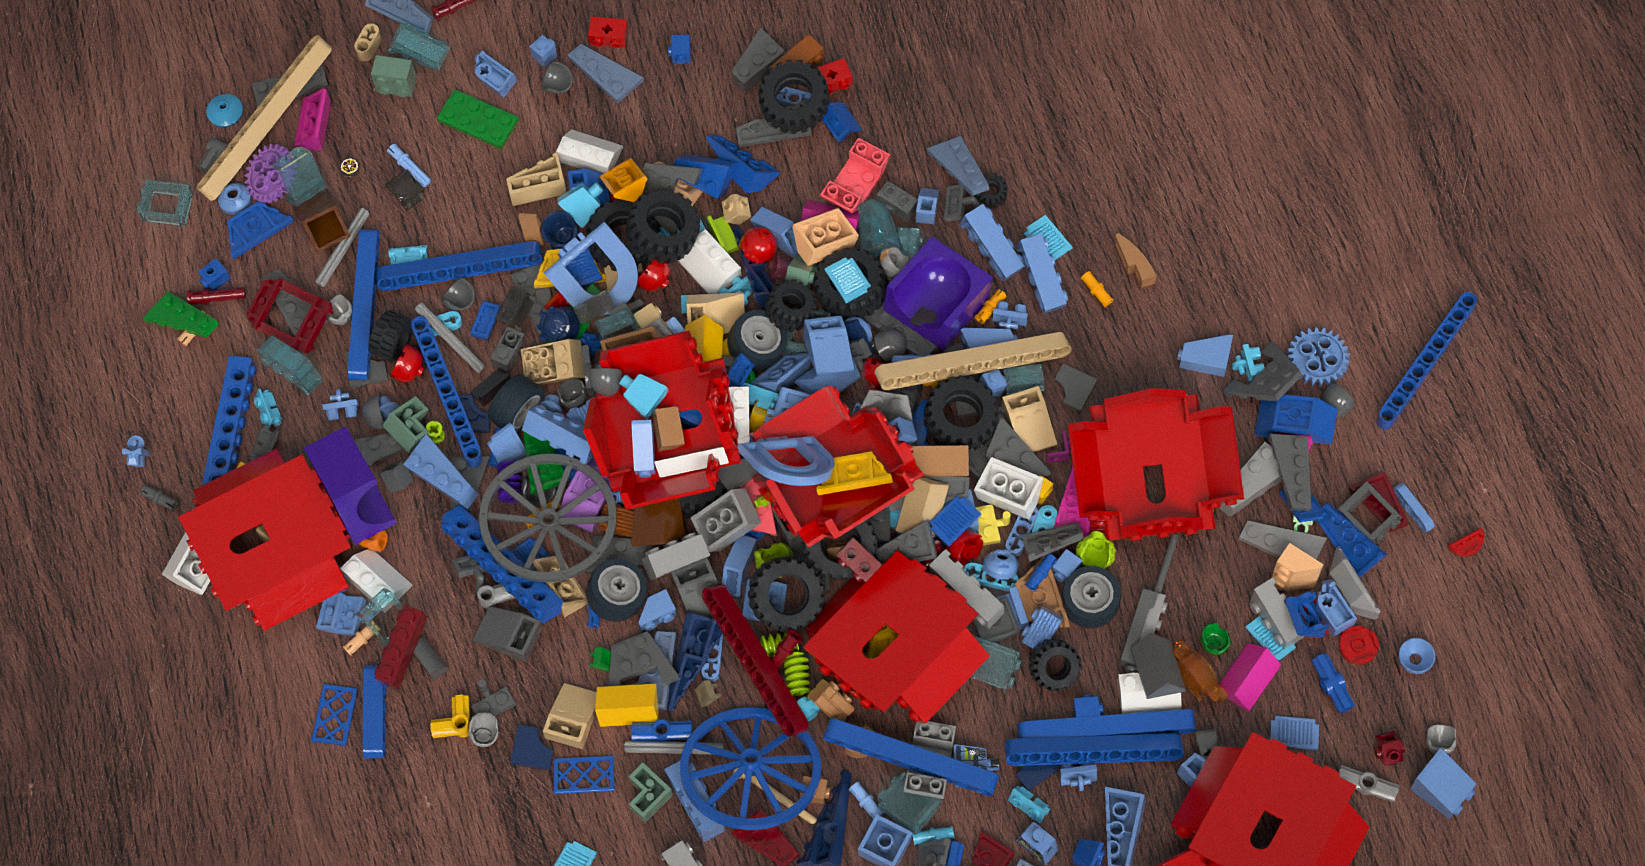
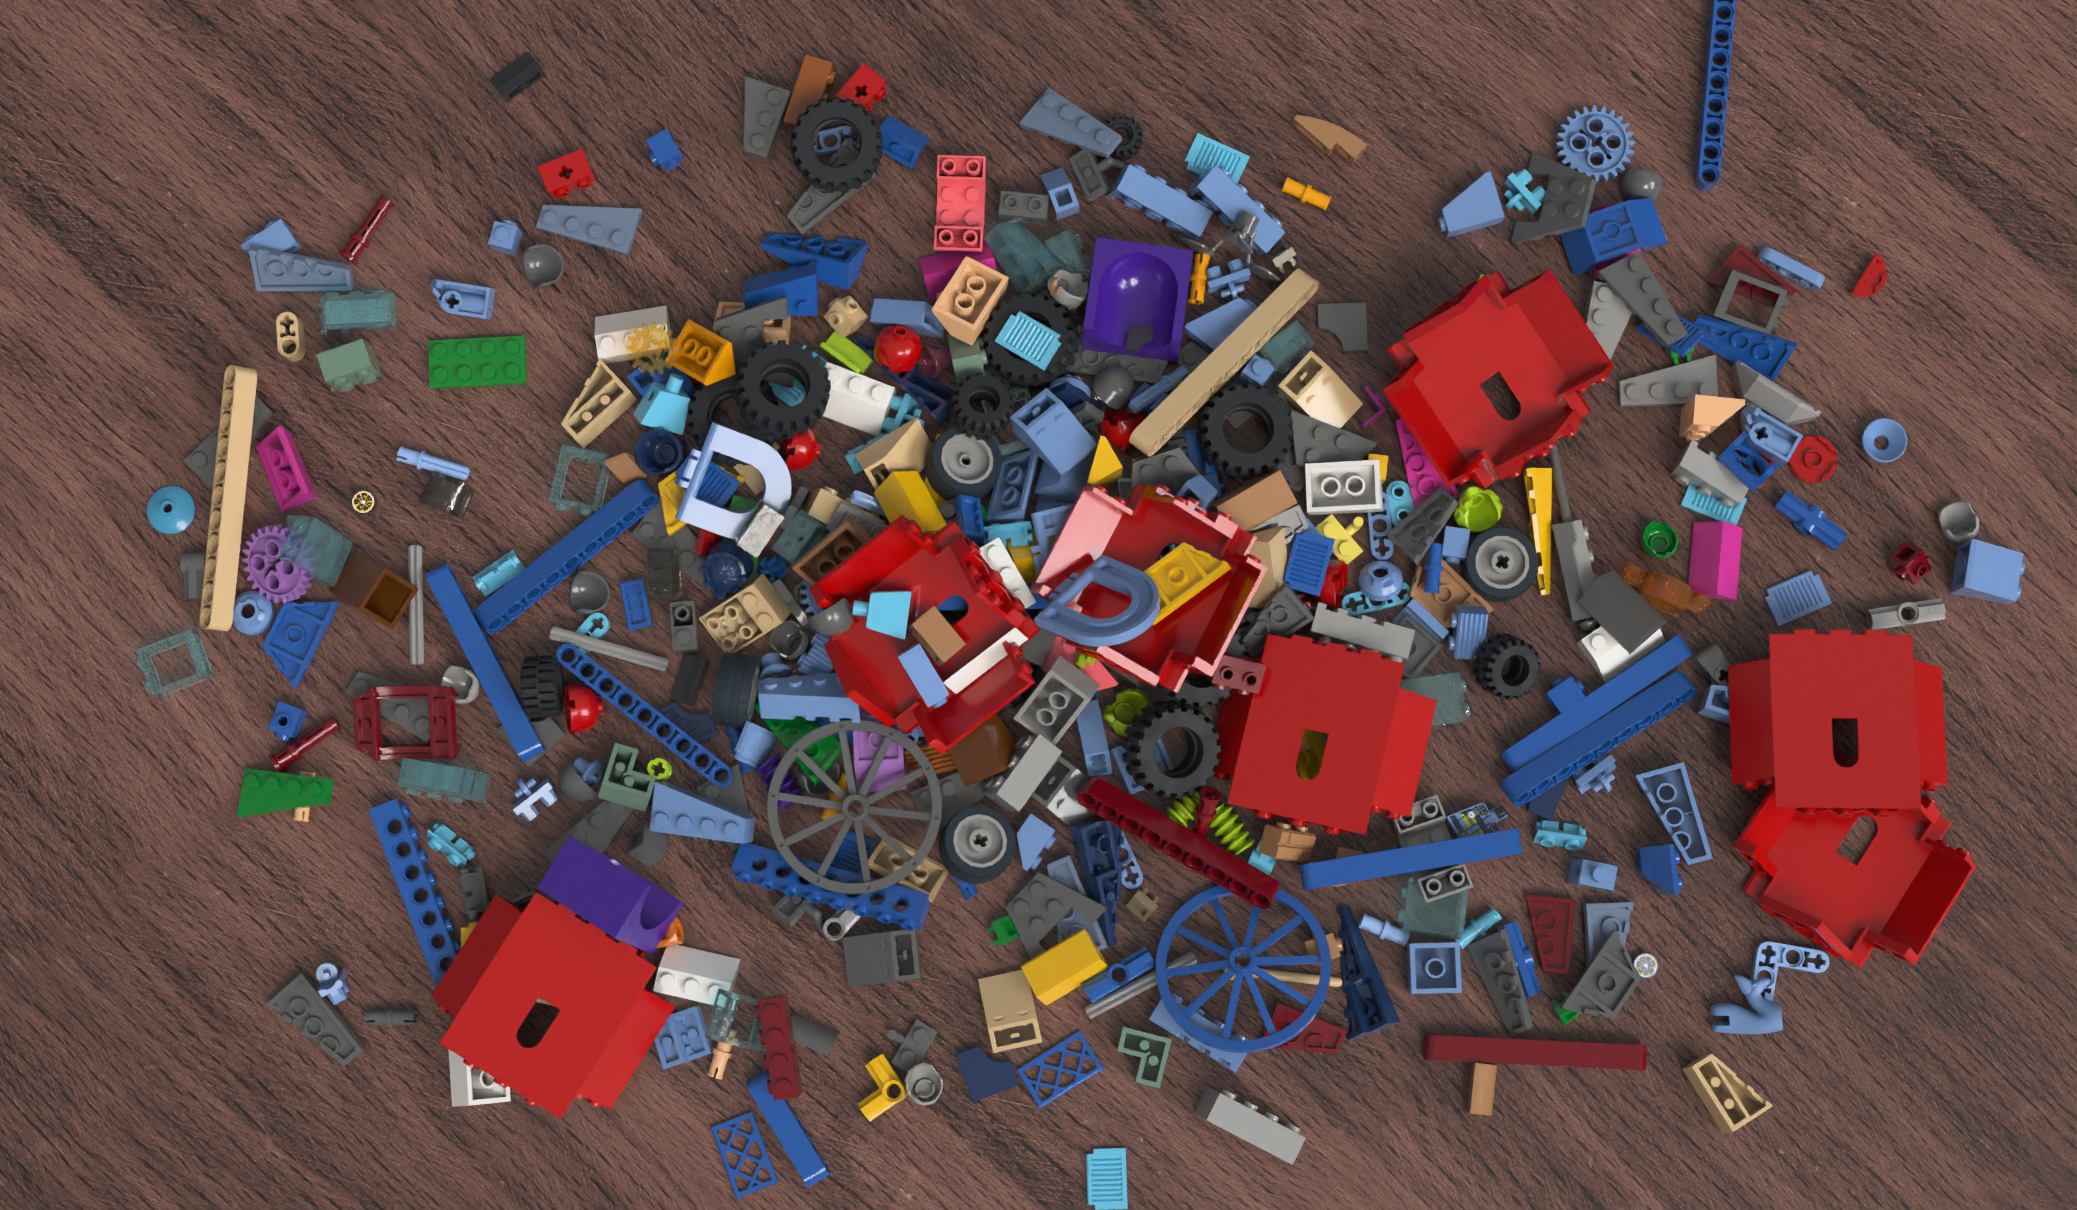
camera: 25 degrees left, 15 degrees up
none -> dark grey wing [265,972,366,1066]
none -> clear light blue window [549,445,611,517]
none -> clear yellow gear [626,322,680,375]
none -> yellow slope [1087,436,1123,489]
none -> dark grey plant [1177,211,1285,281]
none -> dark tan tile [1264,242,1296,274]
none -> yellow wedge [1523,468,1552,596]

